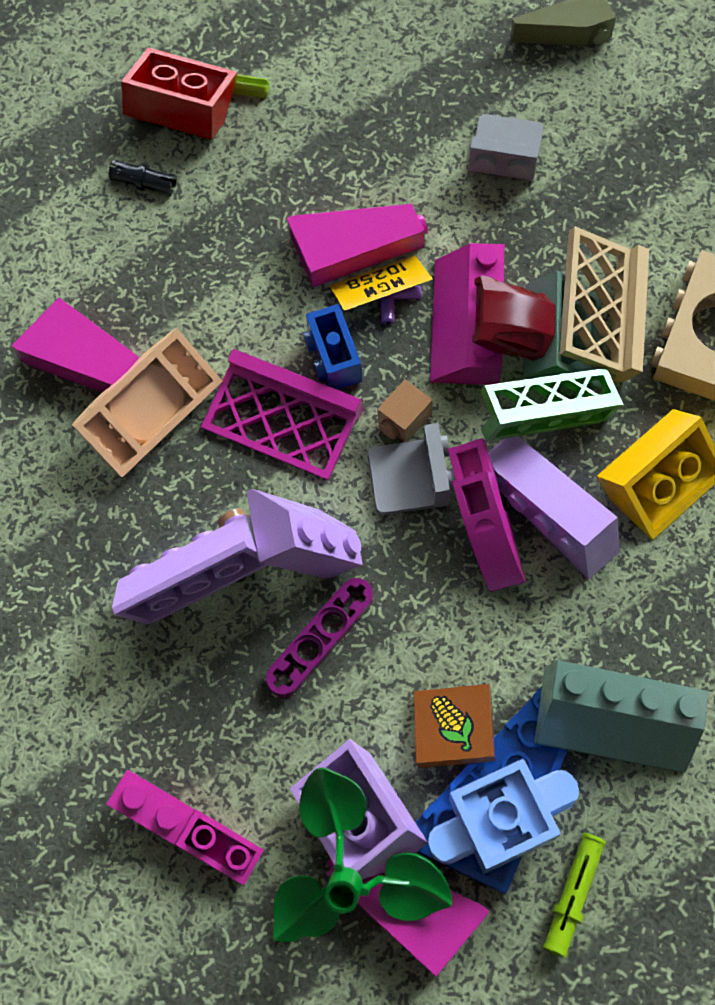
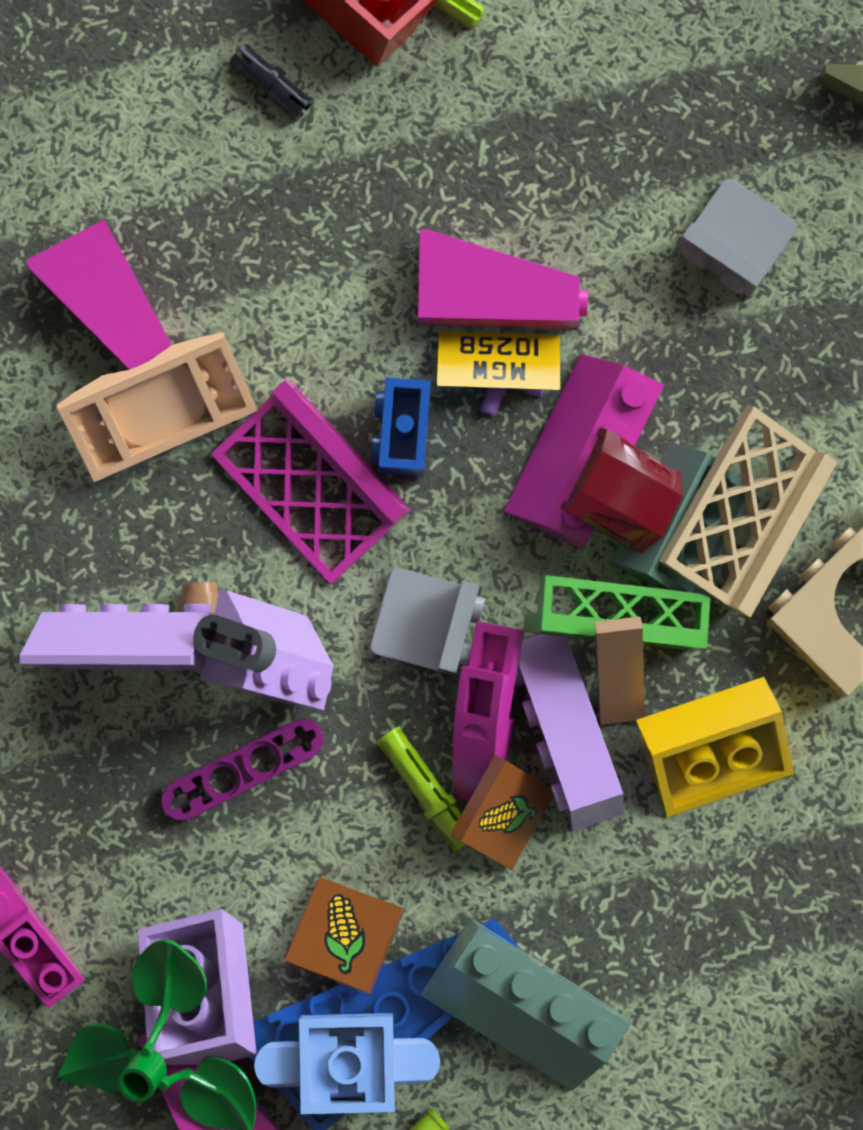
camera: 15 degrees right, 15 degrees up
medium nougat brick [377,379,433,442] -> none
none -> dark grey beam [193,615,276,672]
none -> lime pin [376,726,466,853]
none -> dark orange tile [451,755,553,870]
none -> medium nougat tile [594,617,645,725]

